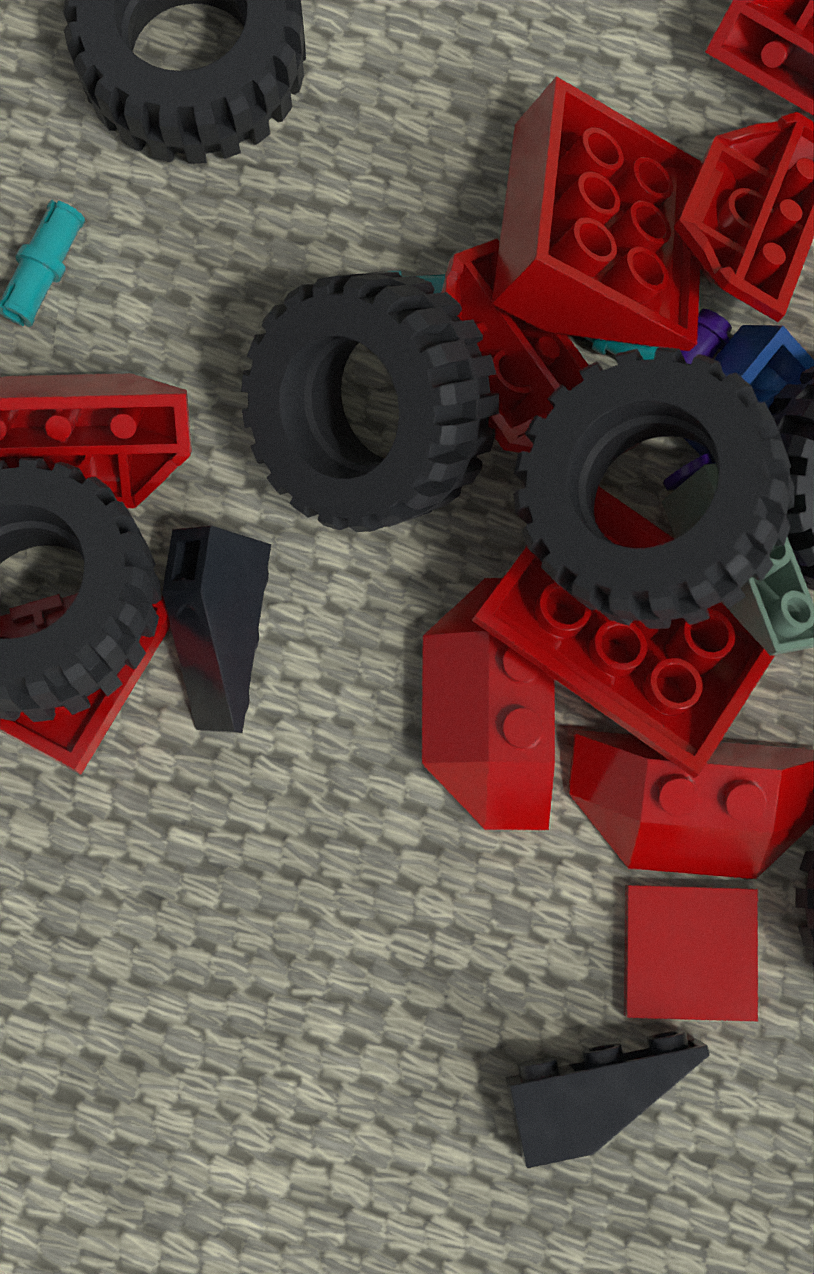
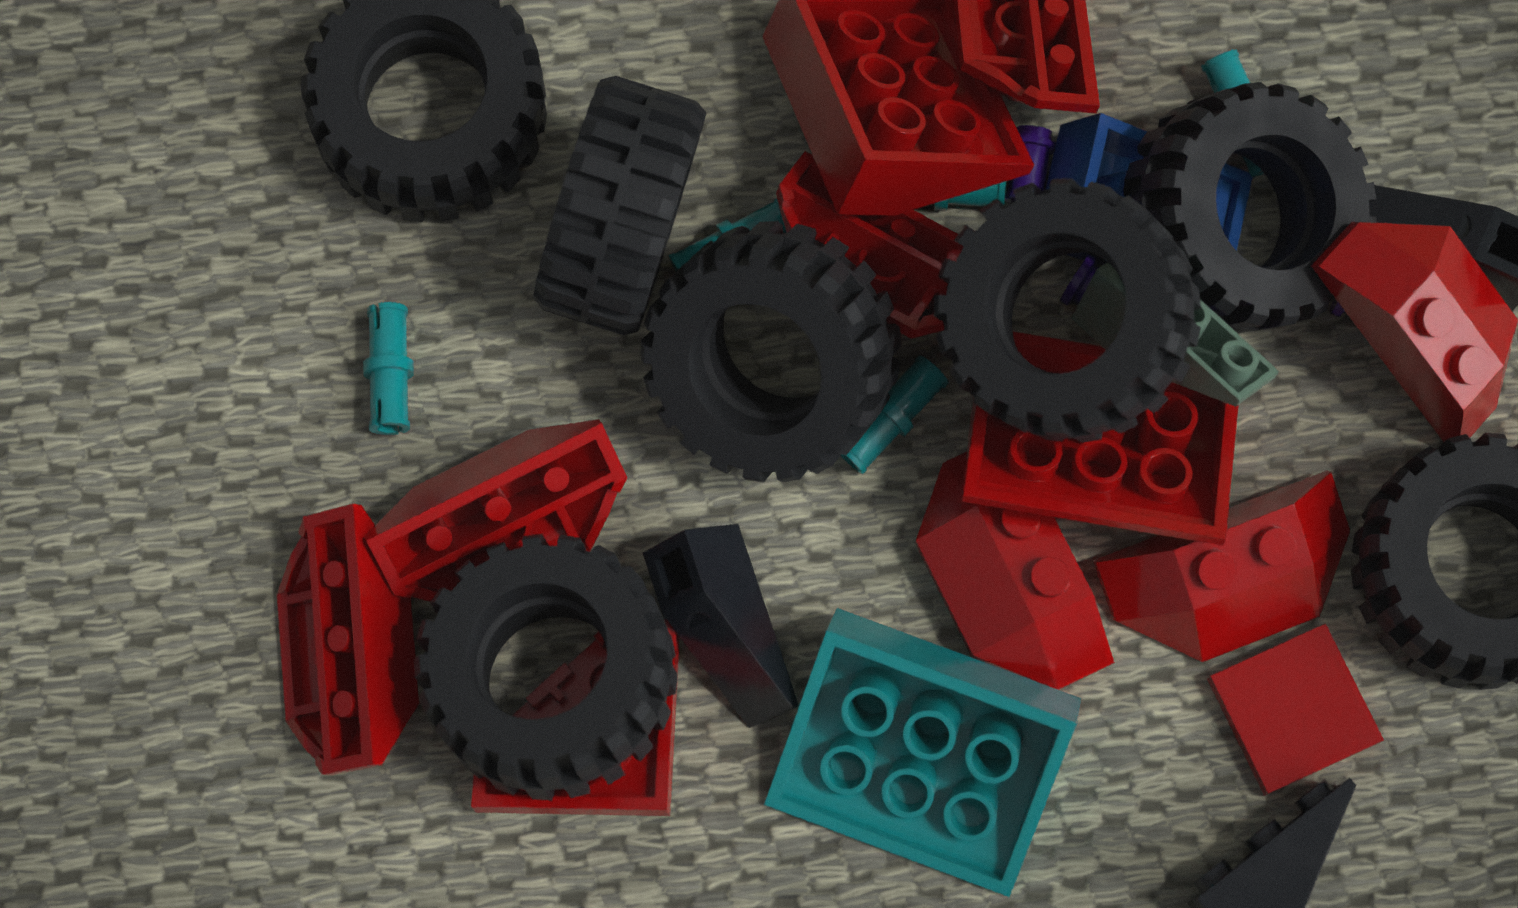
camera: 25 degrees left, 5 degrees down
none -> black tyre [533,76,707,336]
none -> teal slope [764,608,1081,897]
none -> teal pin [840,355,949,475]

